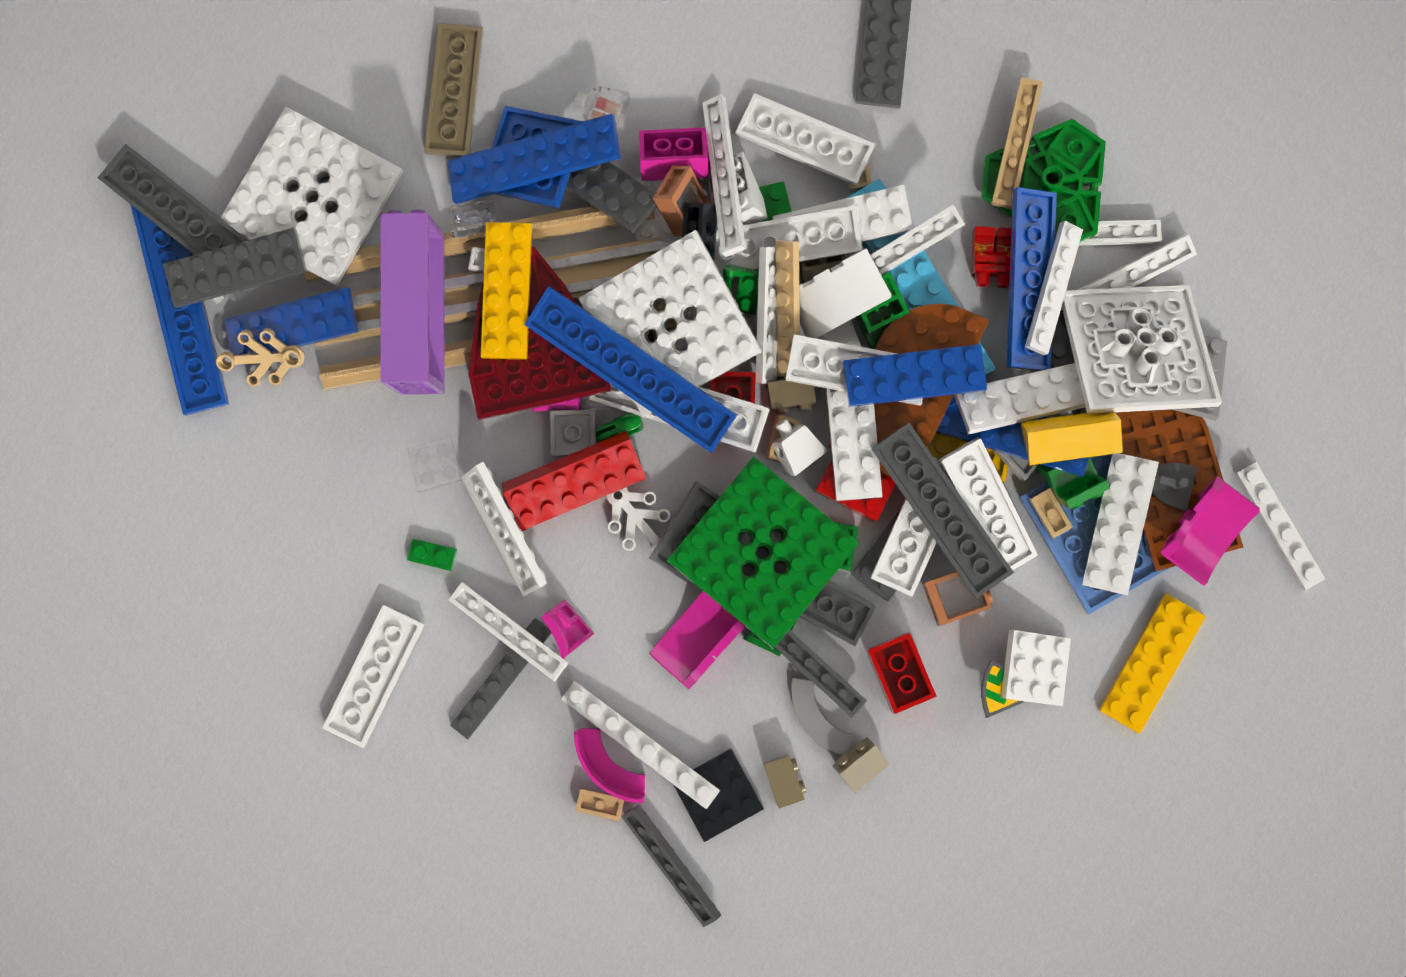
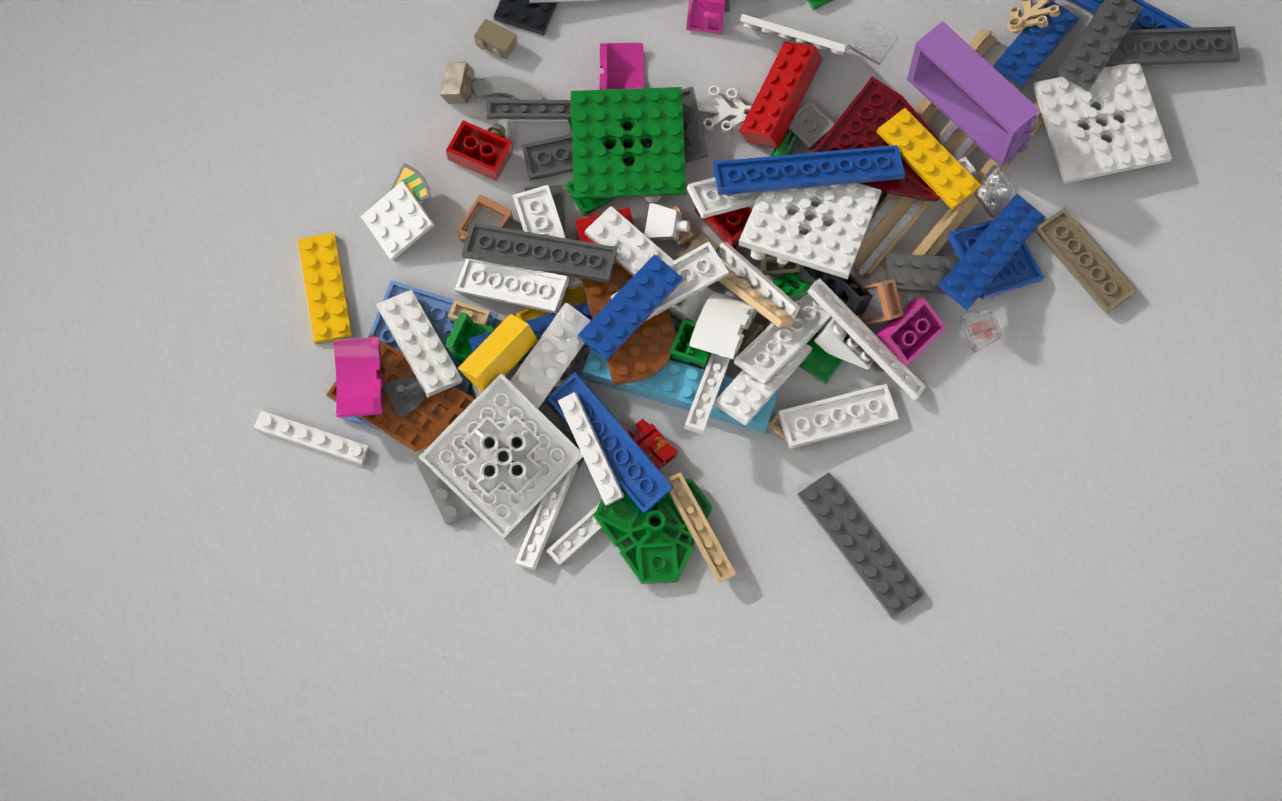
camera: 140 degrees right, 15 degrees down
none -> dark tan plate [488,124,506,138]

